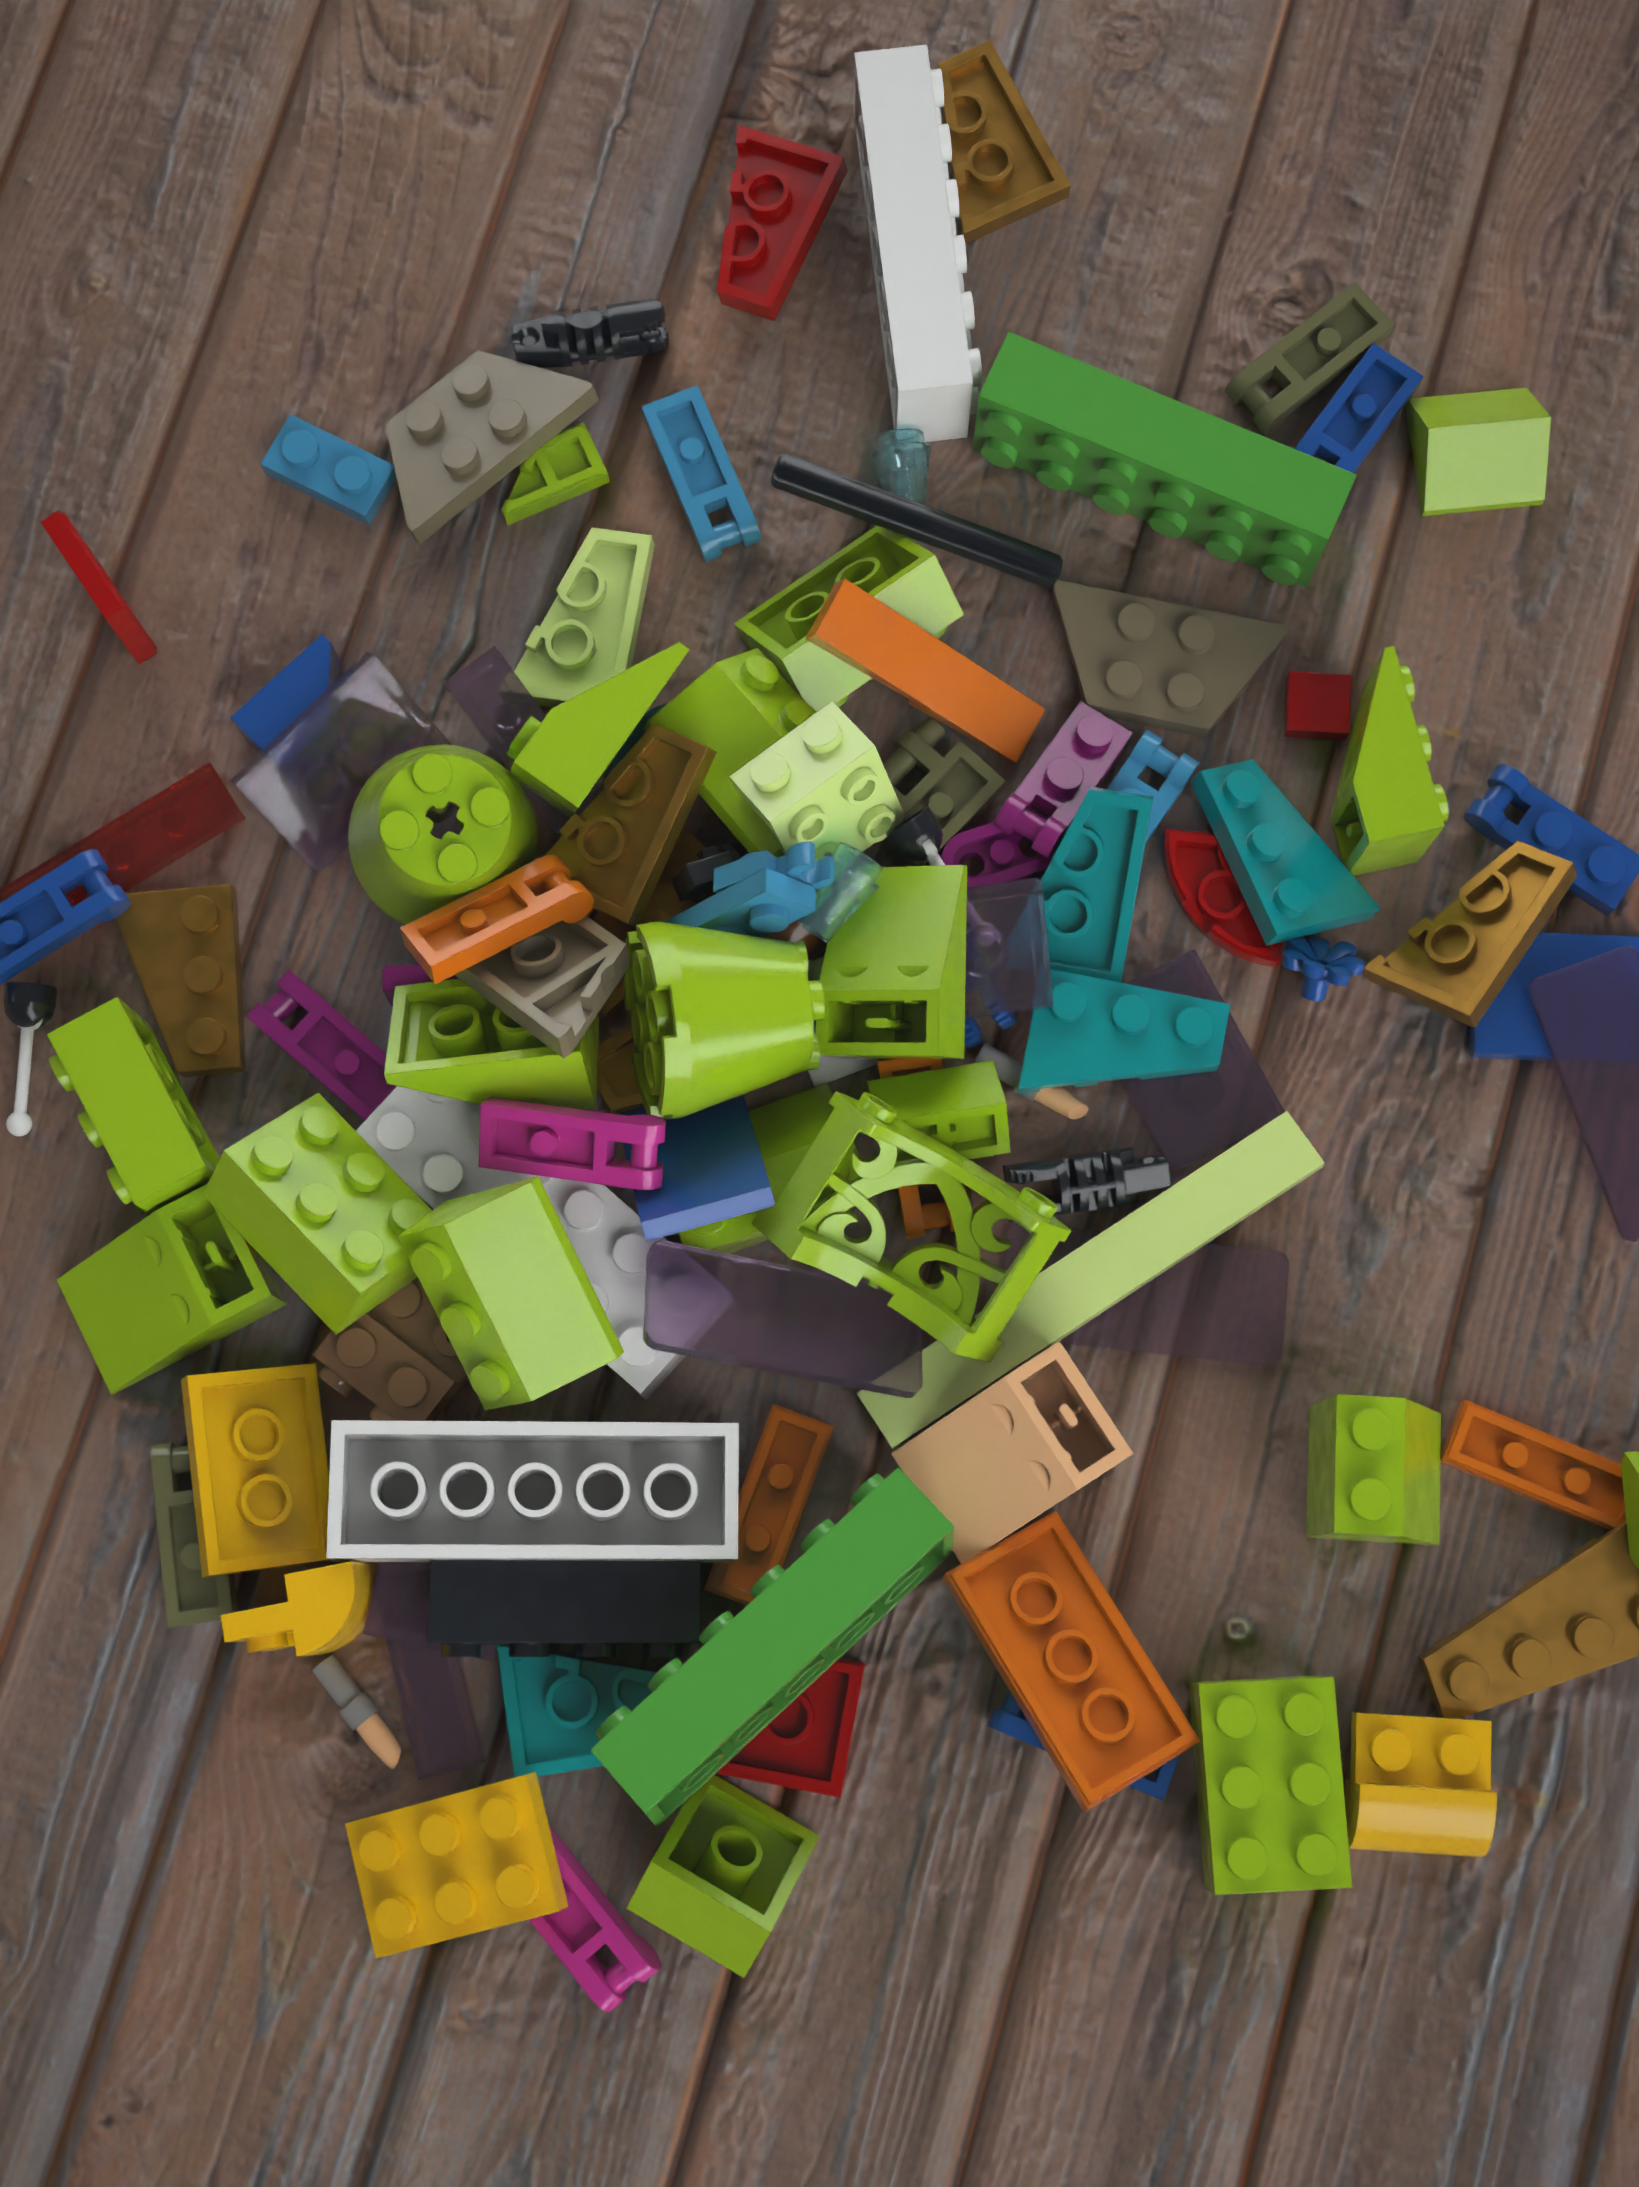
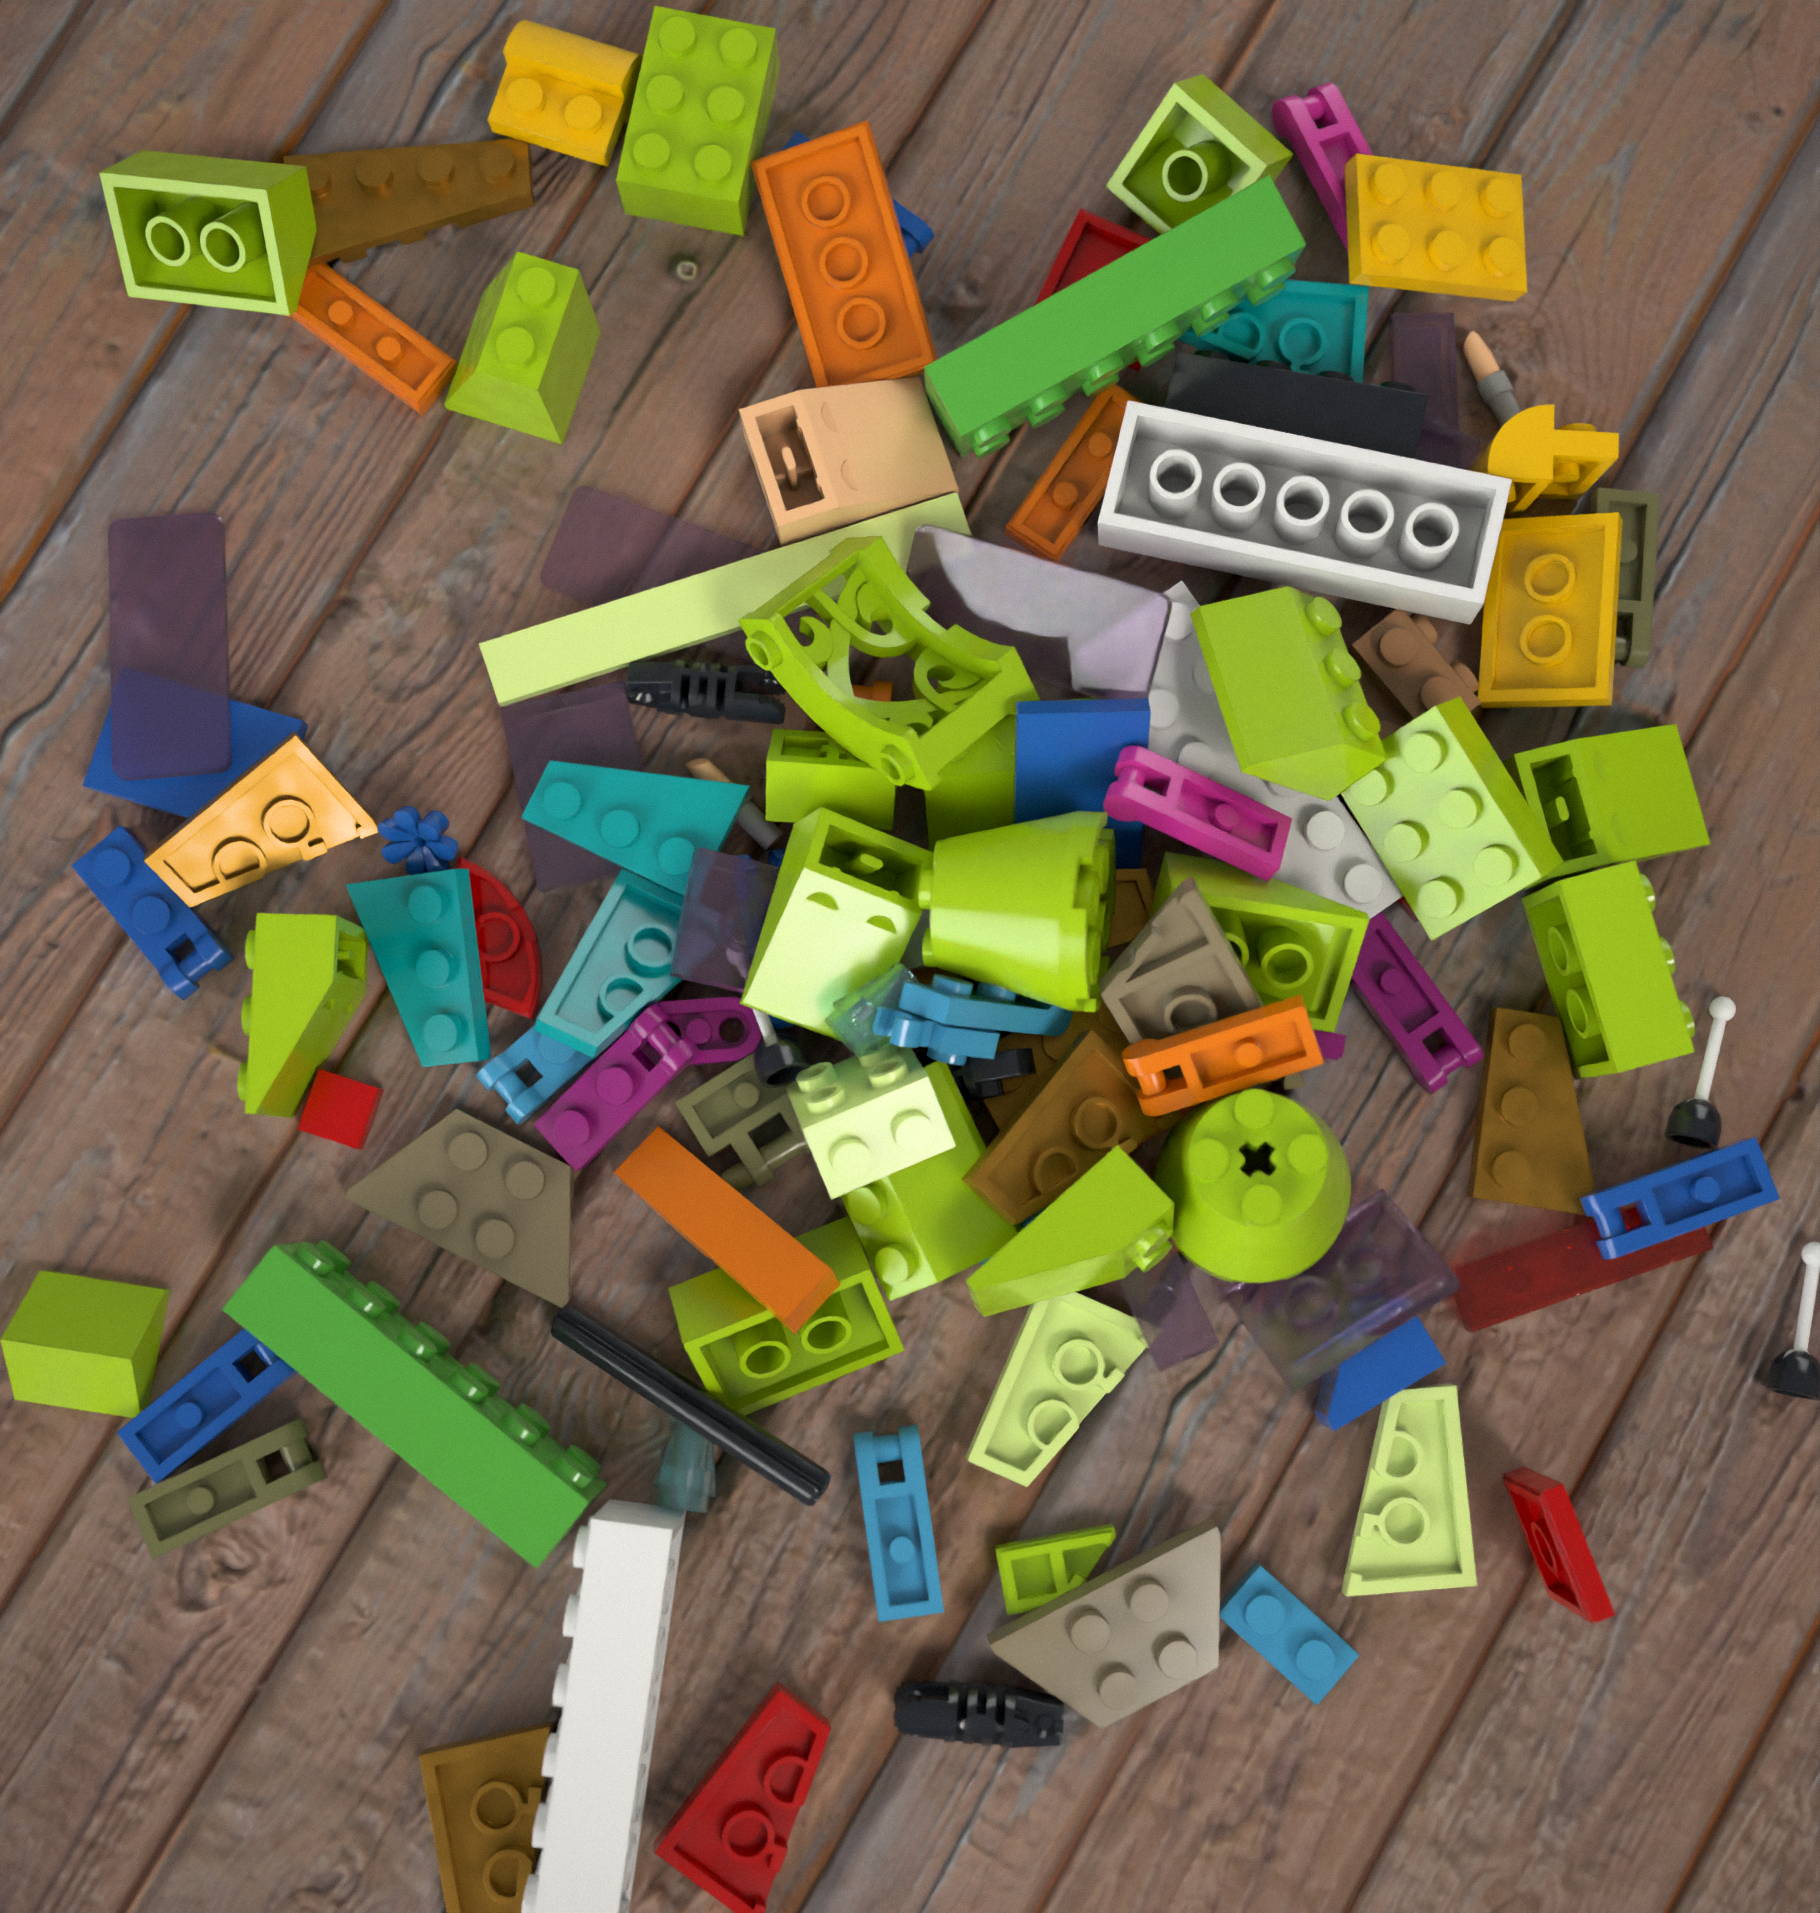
camera: 170 degrees left, 5 degrees up
none -> yellowish green wing [1341,1383,1477,1597]

